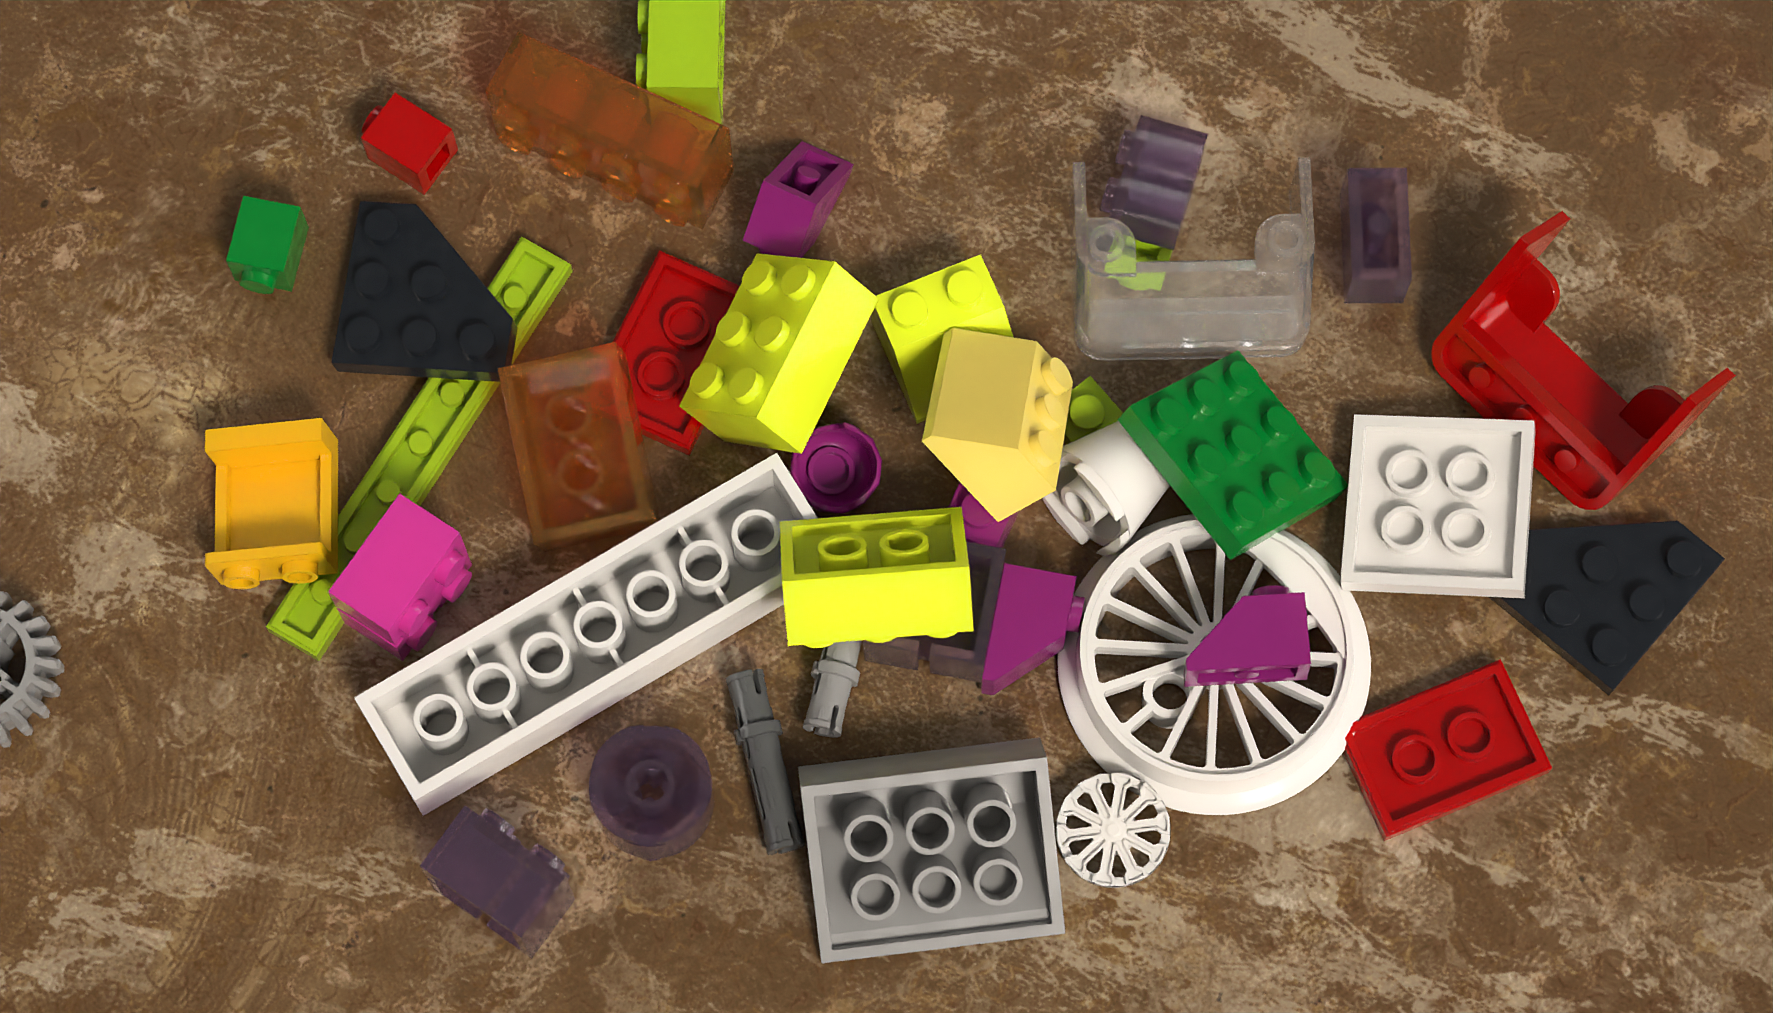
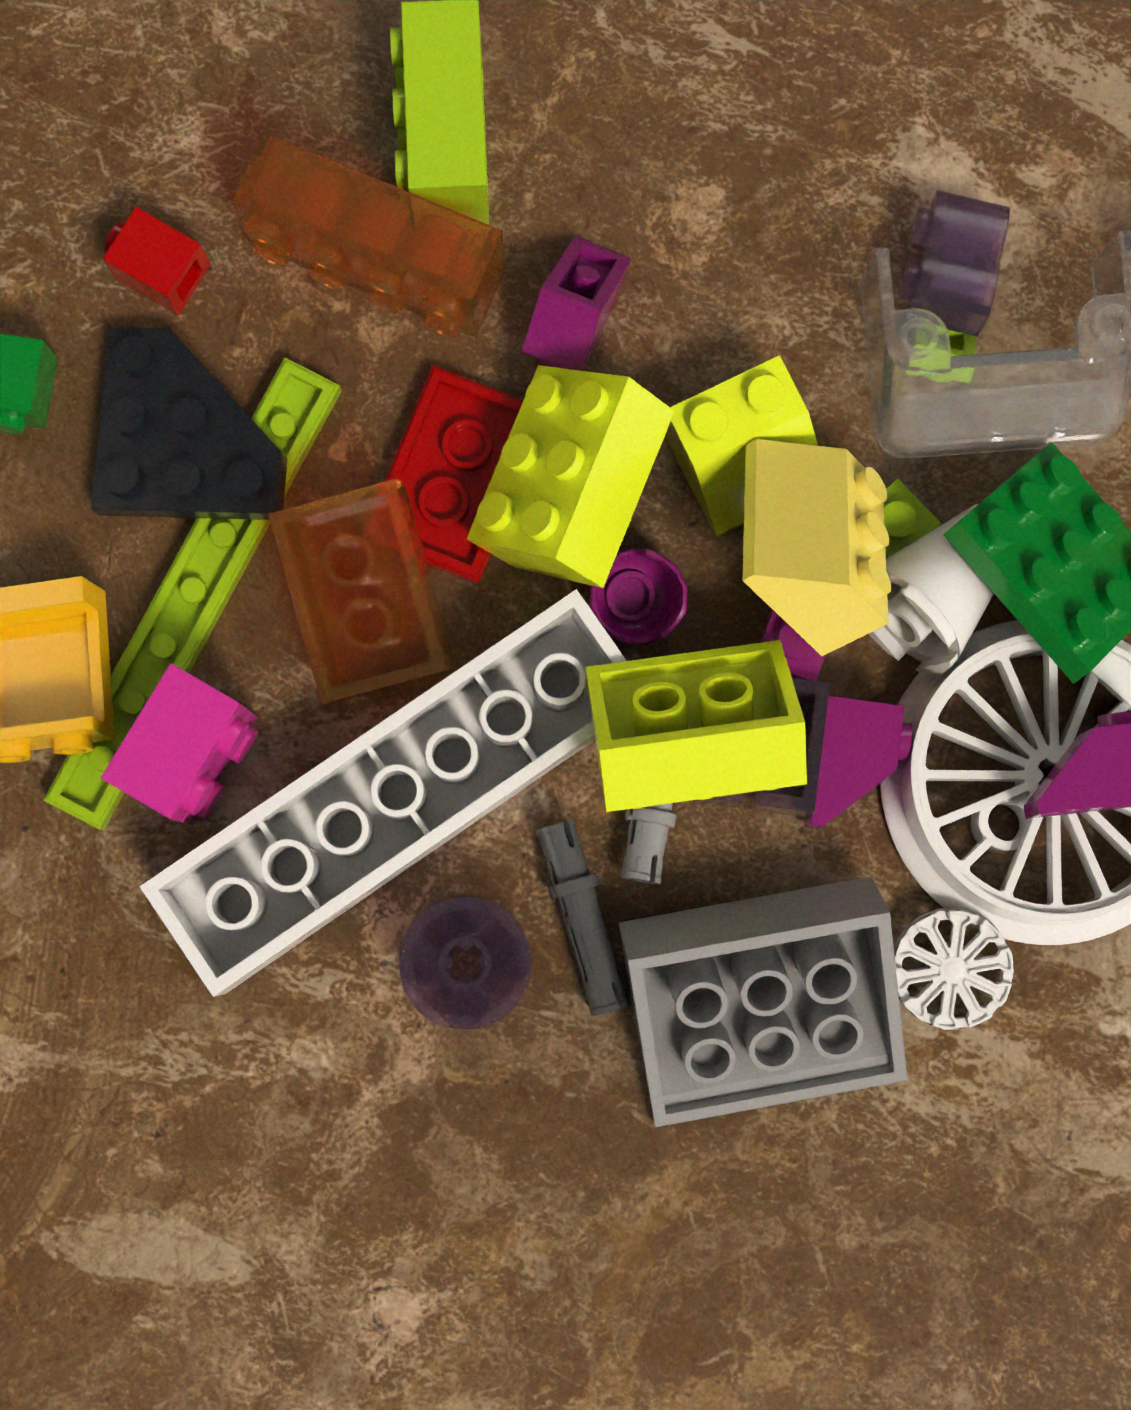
camera: 10 degrees left, 10 degrees up
clear purple piece [420,806,575,959] -> none

